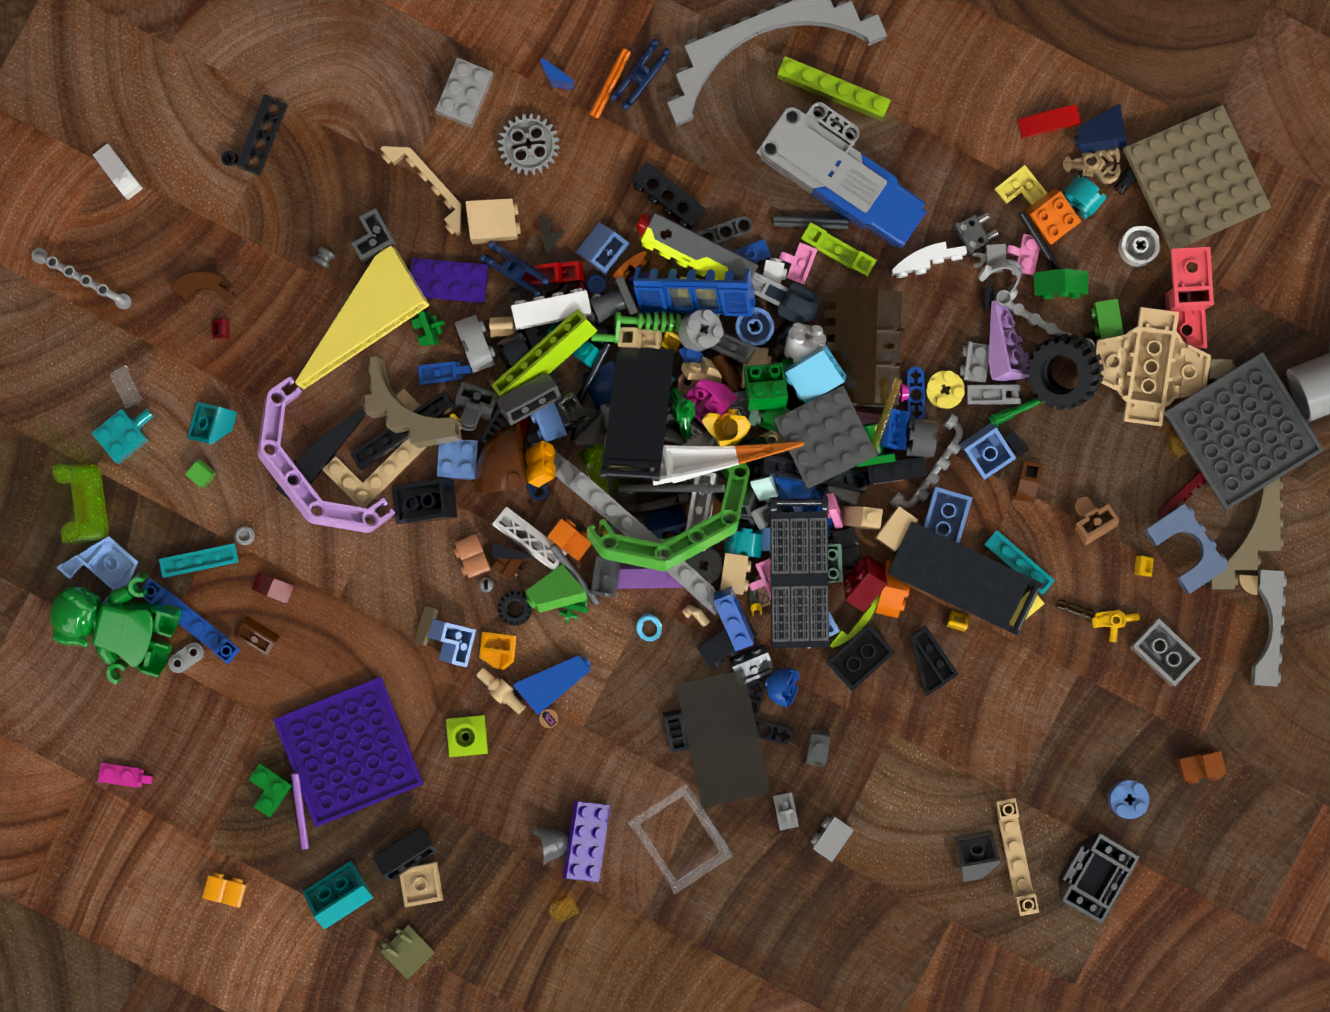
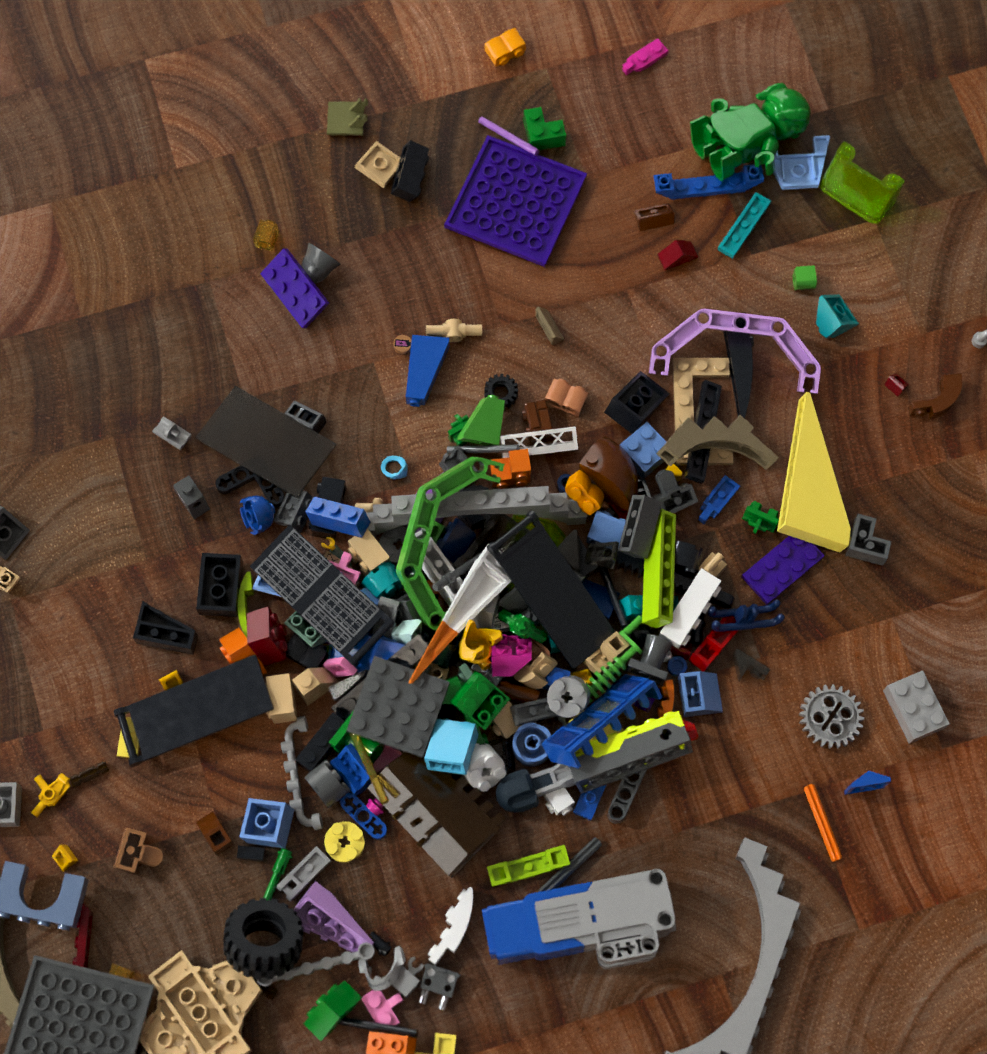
camera: 140 degrees right, 15 degrees down
teal brick [92,408,154,464] -> none
clear slope [109,365,144,409] -> none
light grey plate [168,643,205,673] -> none
light grey plate [235,526,255,545] -> none
teal slope [303,861,373,930] -> none
dark grey wheel [311,246,335,269] -> none
tan slope [380,146,462,236] -> none
medium blue brick [428,619,476,667] -> none
lime plant [446,715,488,757] -> none
light grey brick [454,315,496,373] -> none
tan slope [466,199,521,245] -> none
light grey hinge [479,577,494,593] -> none
light orange slope [479,632,516,669] -> none
black slope [492,543,532,559] -> none
dark blue piece [610,39,671,110] -> none
clear piece [628,784,733,894] -> none
black brick [632,161,706,229] -> none
lime brick [777,56,891,121] -> none
bright pink plate [779,242,818,285] -> none
light grey brick [810,815,854,862] -> none
medium blue brick [922,487,973,543] -> none
light grey bracket [960,341,989,383] -> none
teal plate [984,530,1055,595] -> none
bright green brick [1090,299,1124,340] -> none

